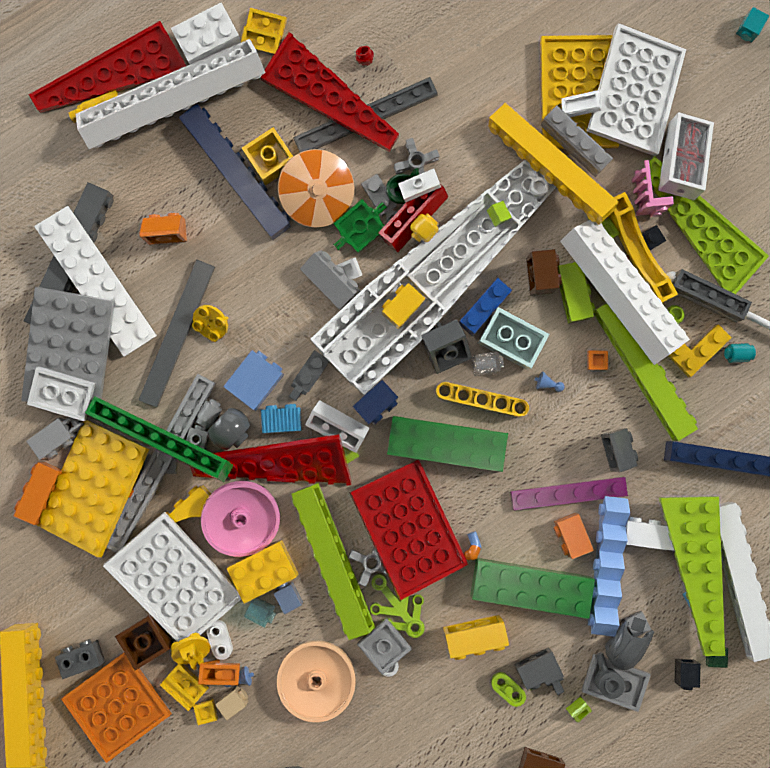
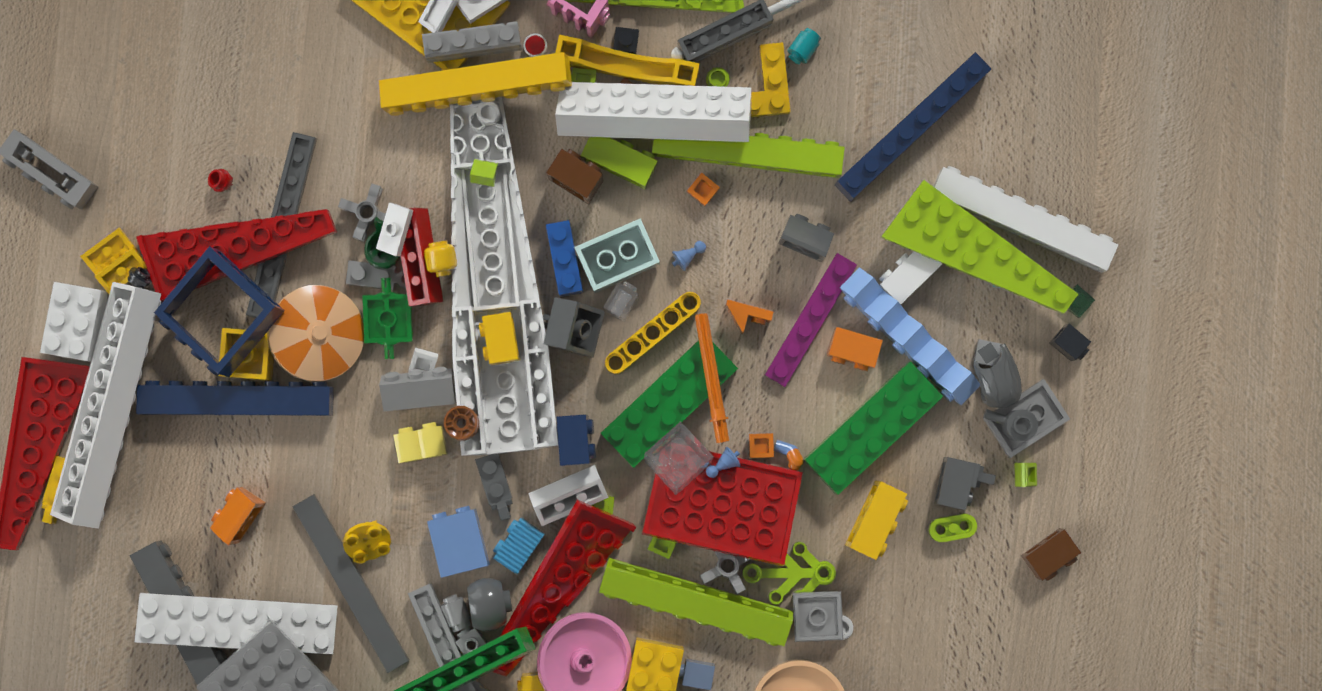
camera: 55 degrees left, 0 degrees up
none -> black plate [128,267,152,289]
none -> dark blue window [154,246,285,377]
none -> light yellow brick [393,422,447,464]
none -> dark orange wheel [444,406,480,441]
none -> red tile [523,33,547,57]
none -> clear brick [643,421,714,495]
none -> lime plate [647,537,677,559]
none -> orange axle [695,313,729,443]
none -> medium blue piece [706,447,740,478]
none -> orange slope [725,299,774,334]
none -> orange plate [749,433,774,458]

